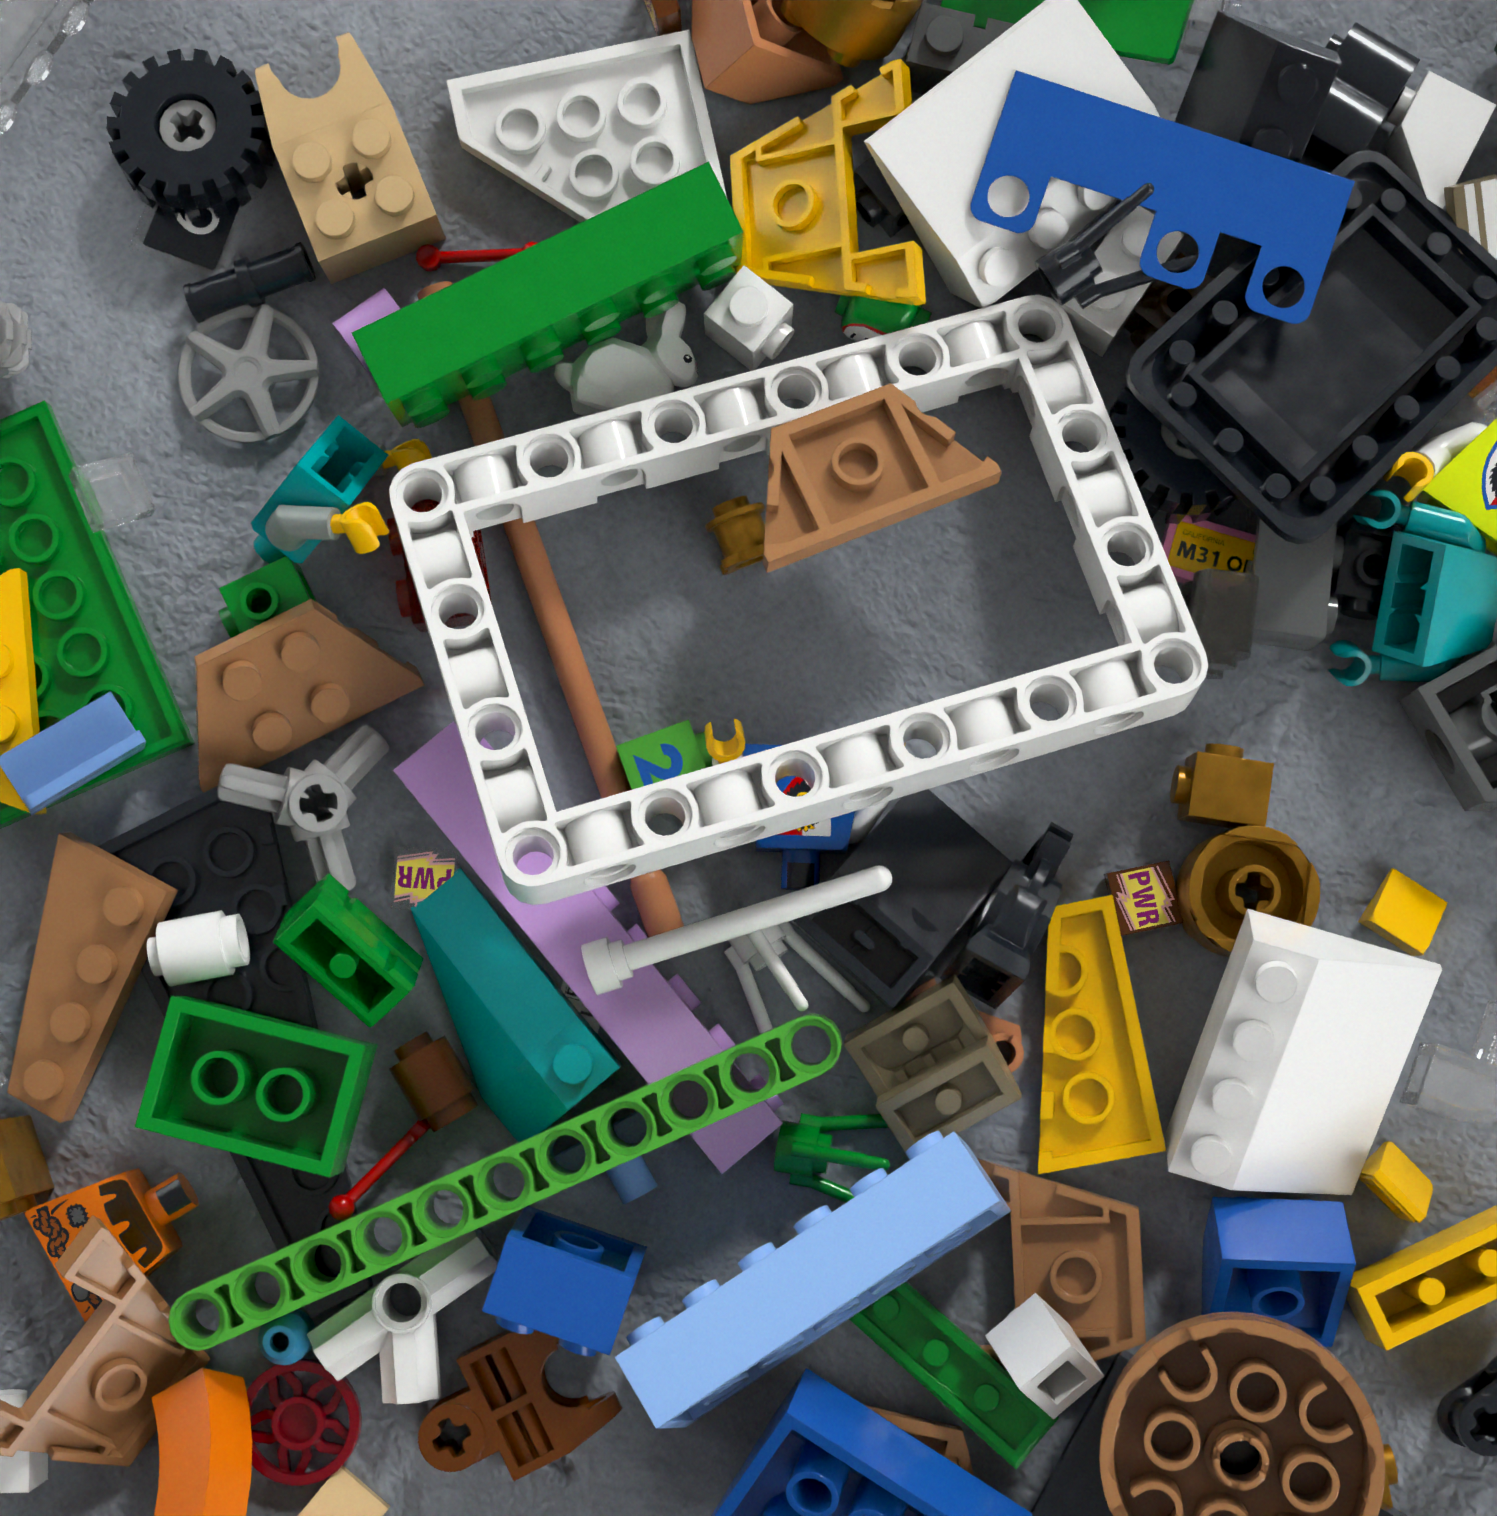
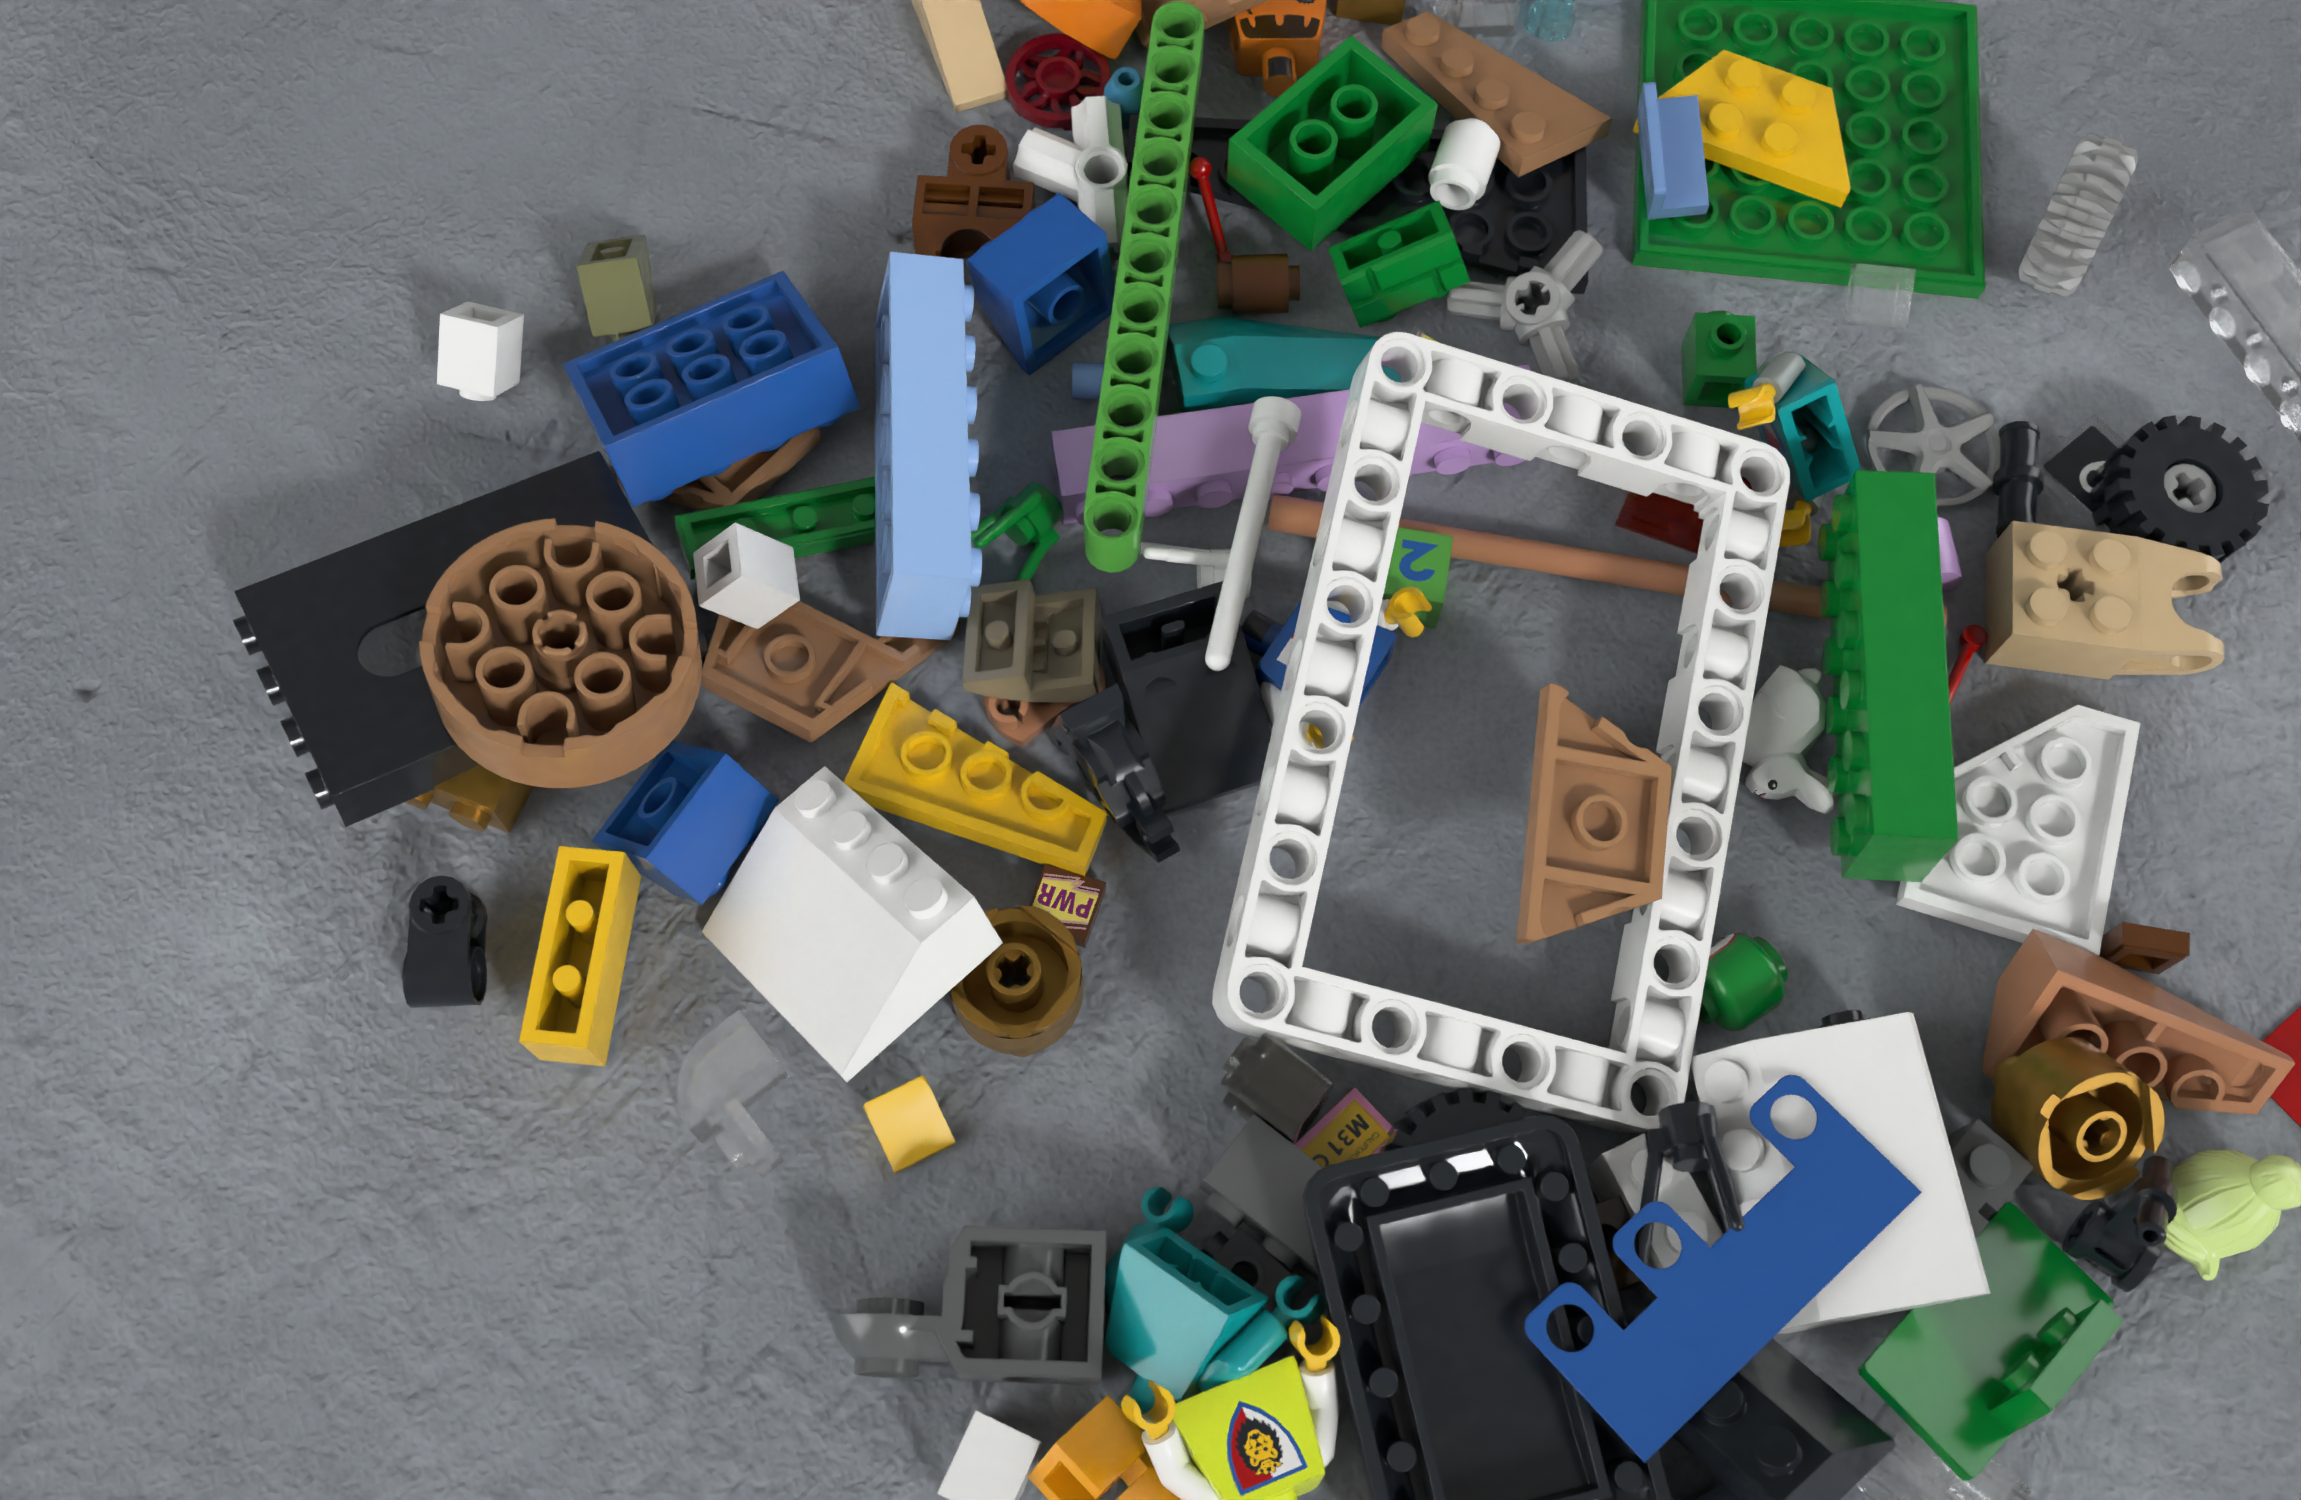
camera: 120 degrees right, 15 degrees down
medium nougat wing [195,599,424,793] -> none
white brick [704,265,795,371] -> none
yellow wing [730,59,926,305] -> none
pearl gold brick [1170,743,1274,829] -> none
yellow slope [1359,1141,1433,1223] -> none

